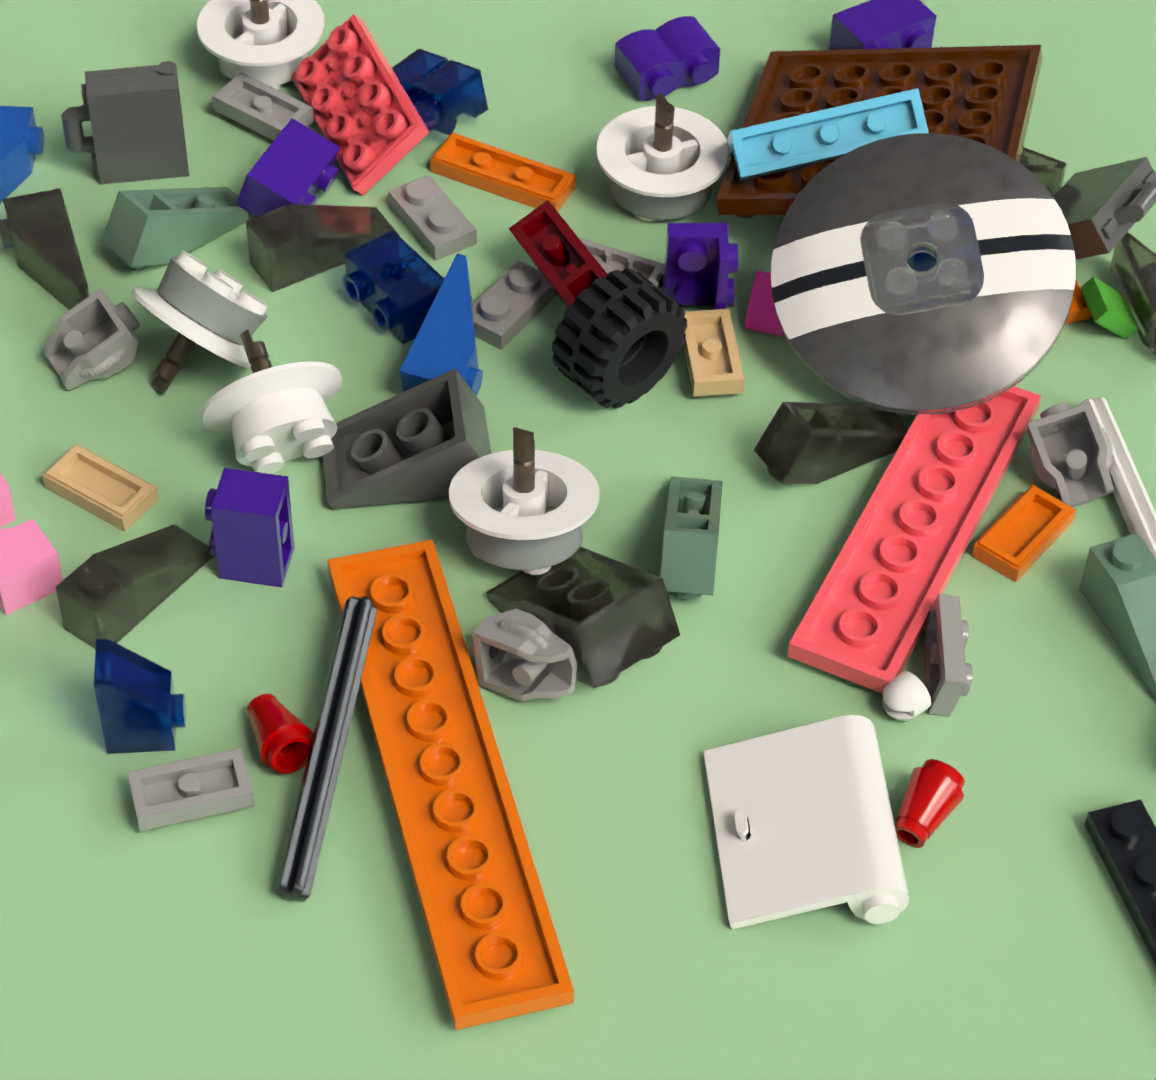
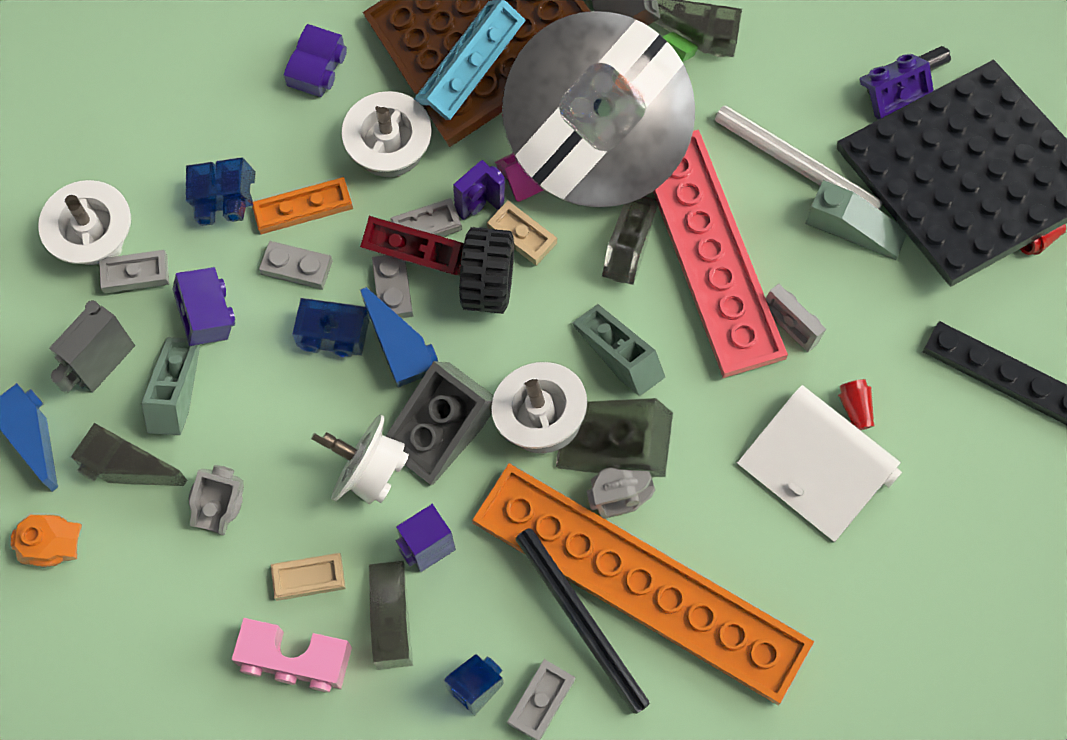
camera: 40 degrees left, 20 degrees up
piece [132,250,269,394] -> none
clear smoke slope [246,204,400,292] -> none
red cone [247,694,313,774] -> none
coral tile [291,14,429,196] -> none
white hinge [882,671,931,720] -> none
orange tile [972,484,1076,582] -> none
light grey hand [1027,402,1114,507] -> none

